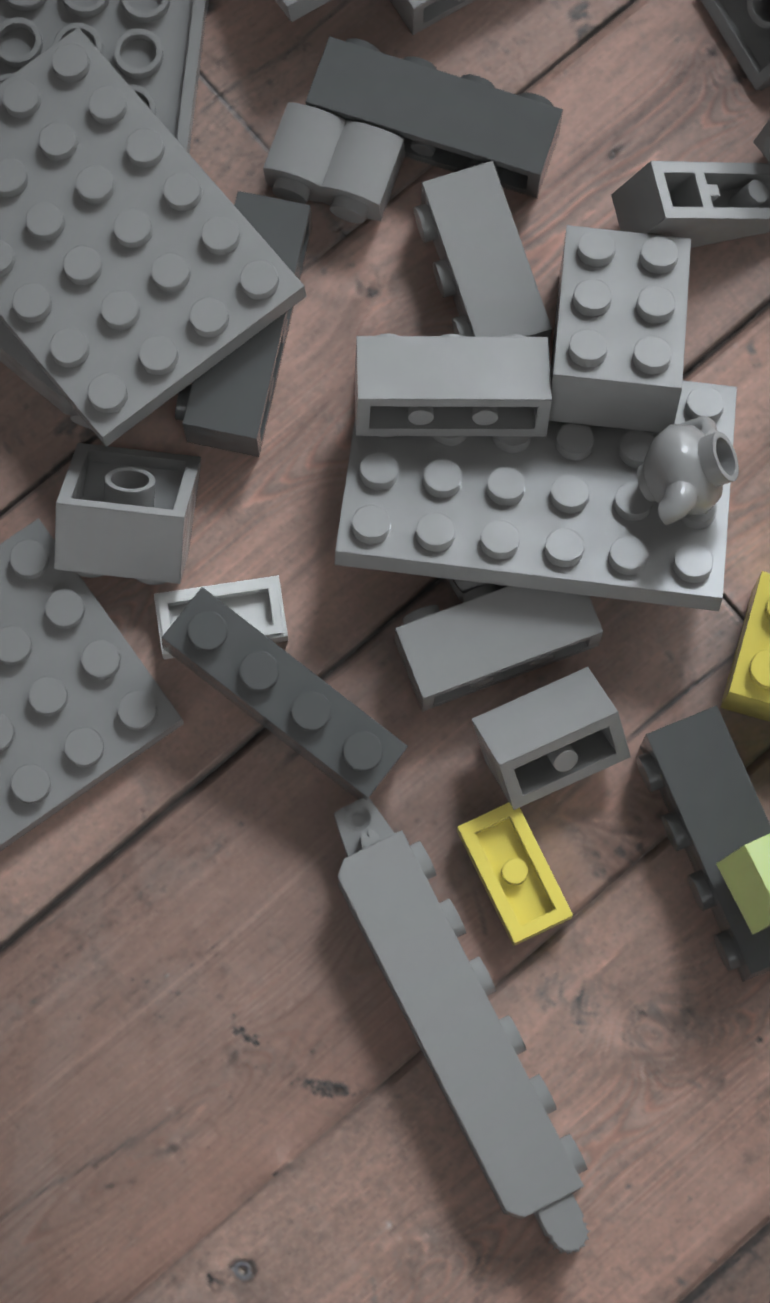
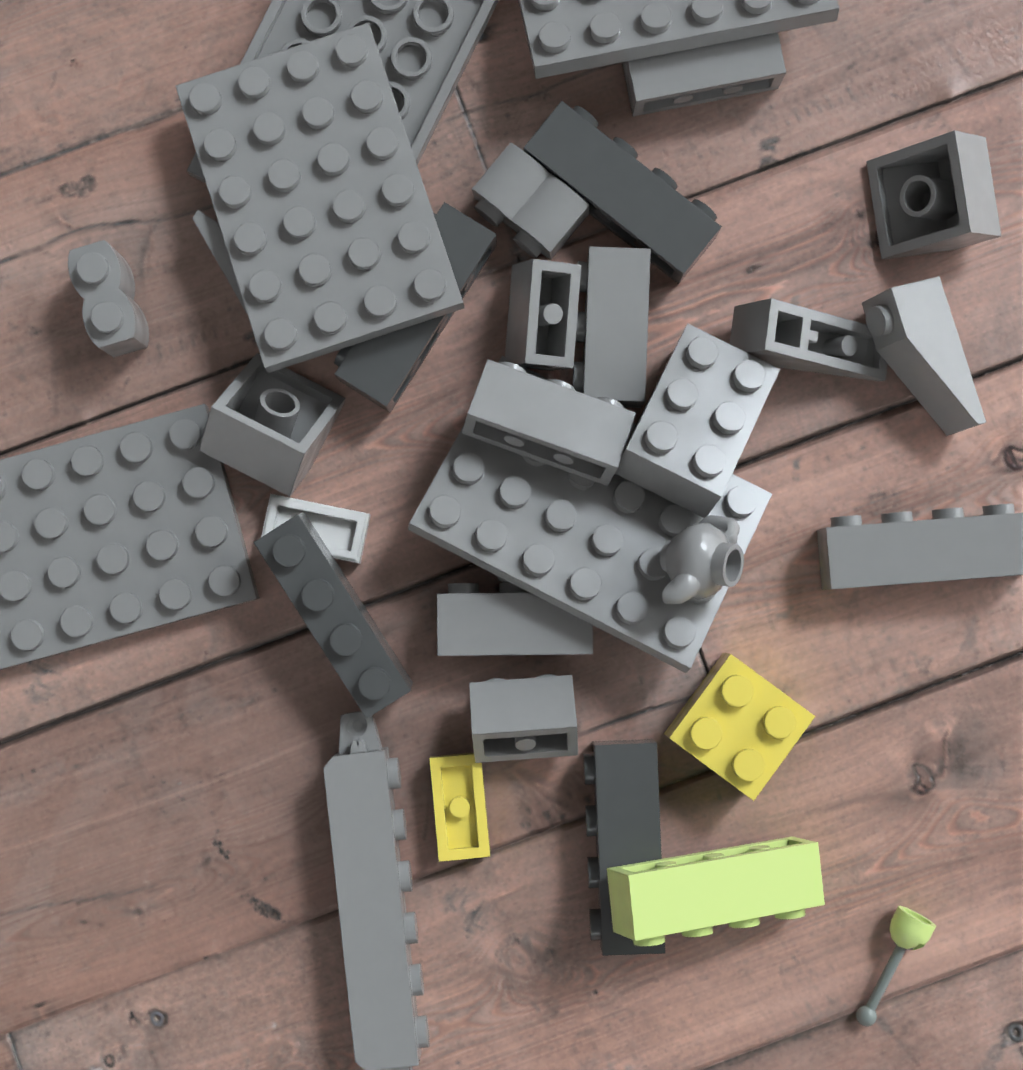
camera: 25 degrees right, 10 degrees up
none -> light grey brick [505,259,581,371]

